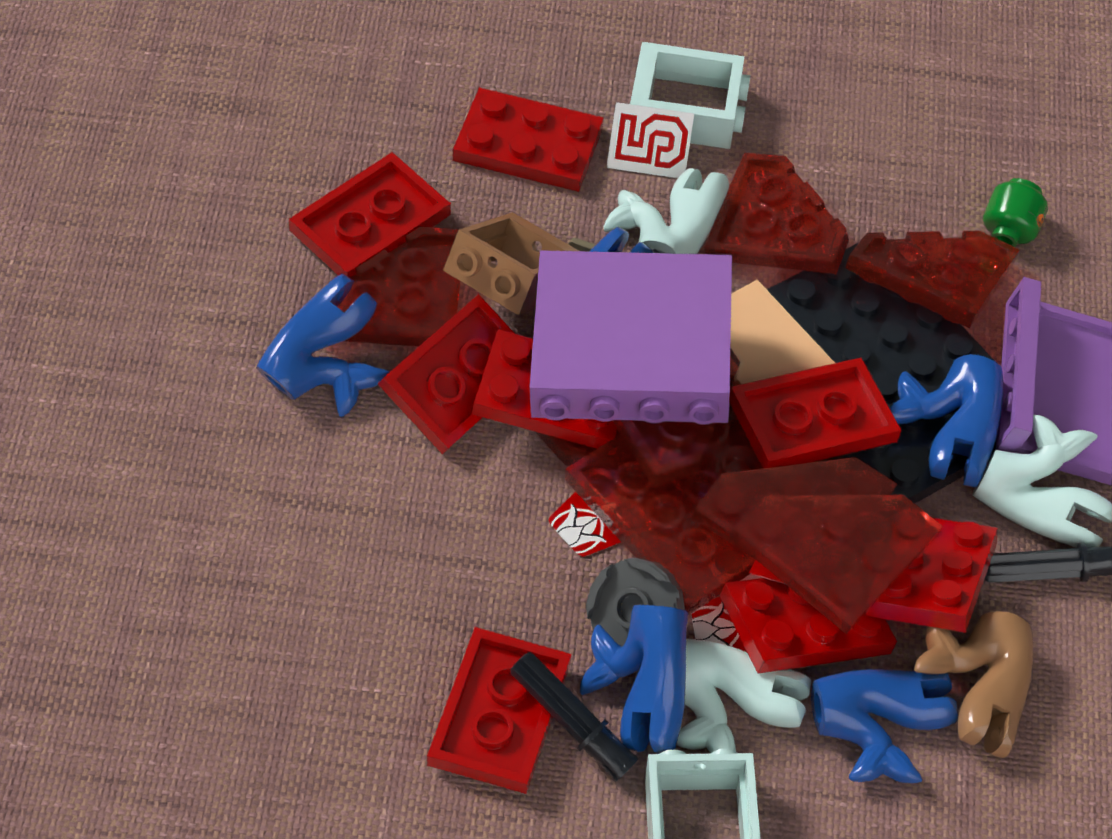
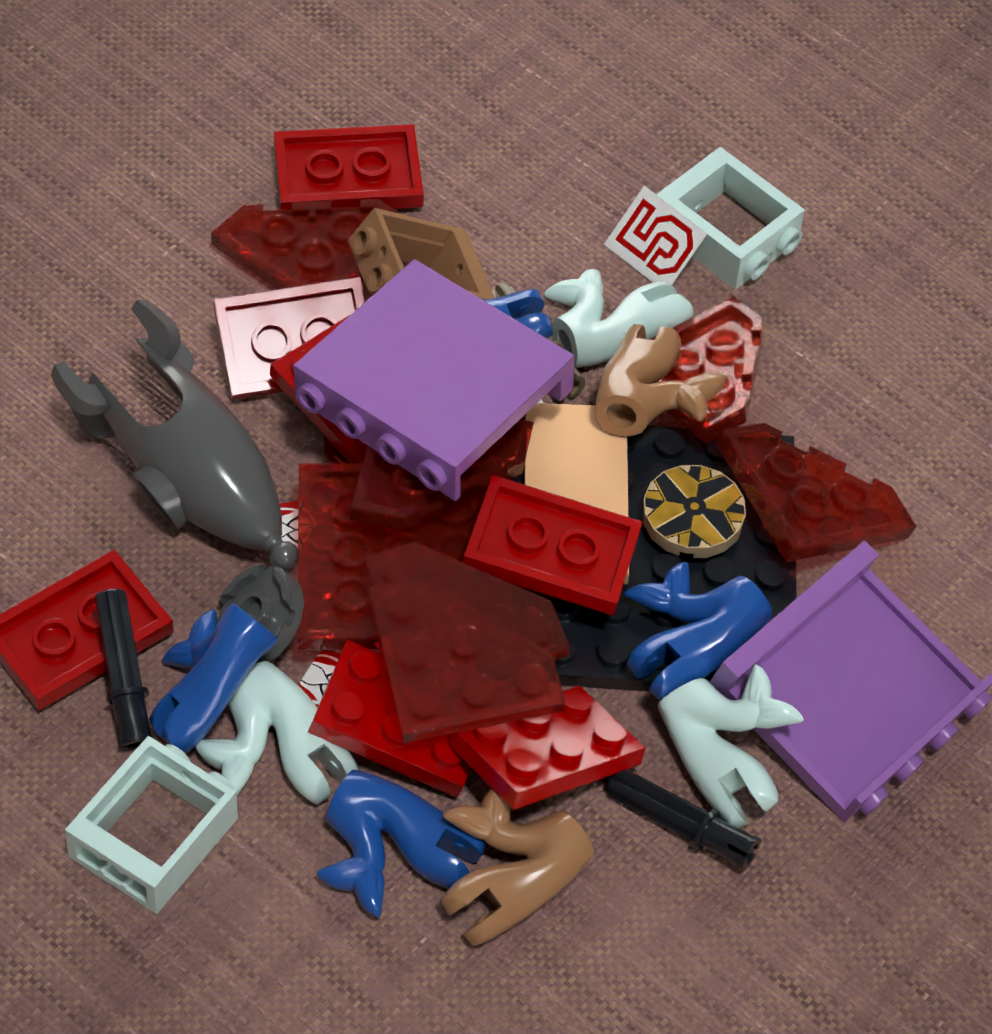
camera: 35 degrees right, 0 degrees up
blue piece [256,273,389,417] -> none
red plate [453,87,604,192] -> none
green head [983,178,1048,248] -> none
none -> dark grey piece [51,300,300,571]
none -> medium nougat piece [595,324,727,436]
none -> tile [643,465,746,558]

